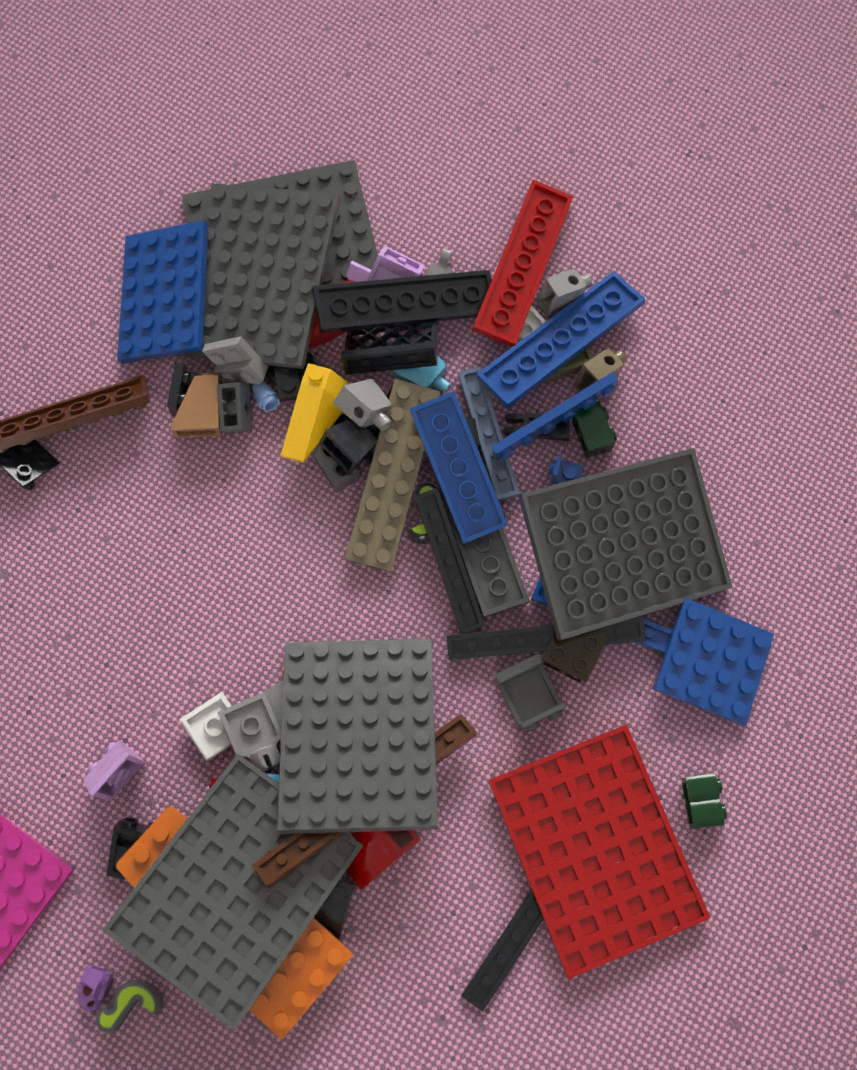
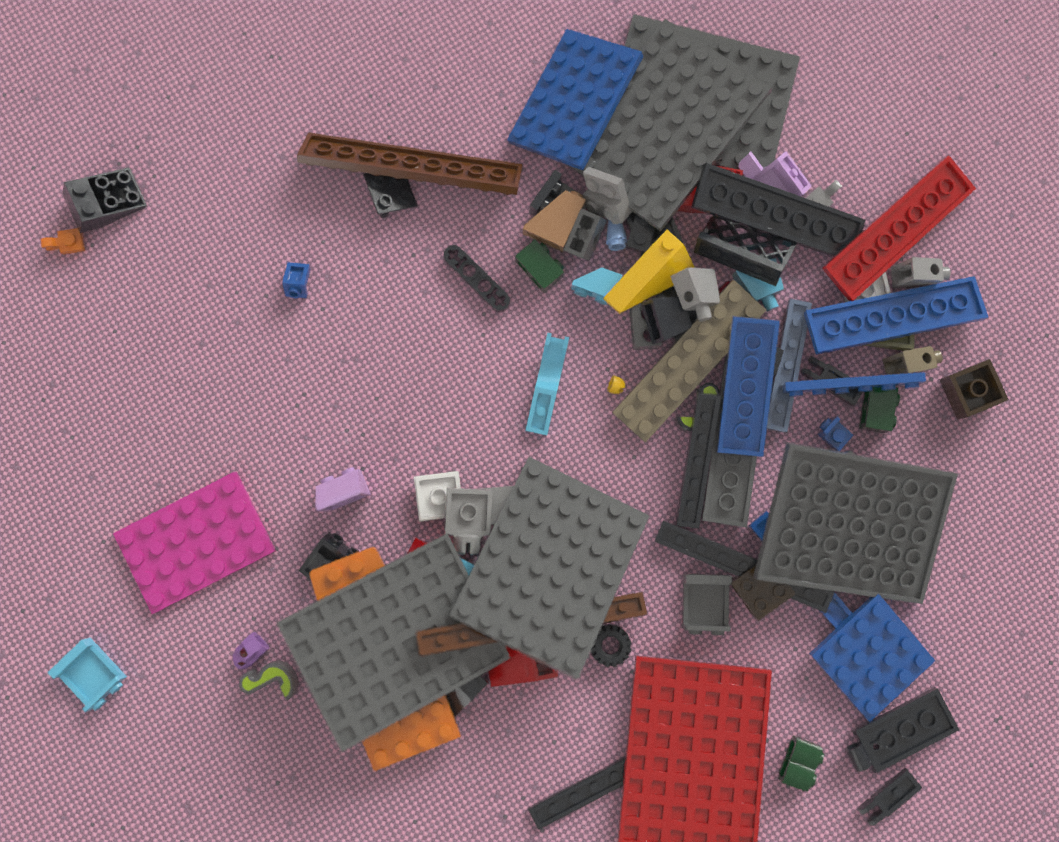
camera: 25 degrees right, 10 degrees up
none -> black beam [443,245,510,312]
none -> dark green brick [515,239,564,294]
none -> medium azure piece [525,332,569,435]
none -> medium azure slope [571,267,623,305]
none -> black tyre [591,624,632,667]
none -> yellow hinge [607,375,626,394]
none -> black hinge [845,687,960,773]
none -> black hinge [858,768,923,826]
none -> dark brown brick [939,359,1009,420]

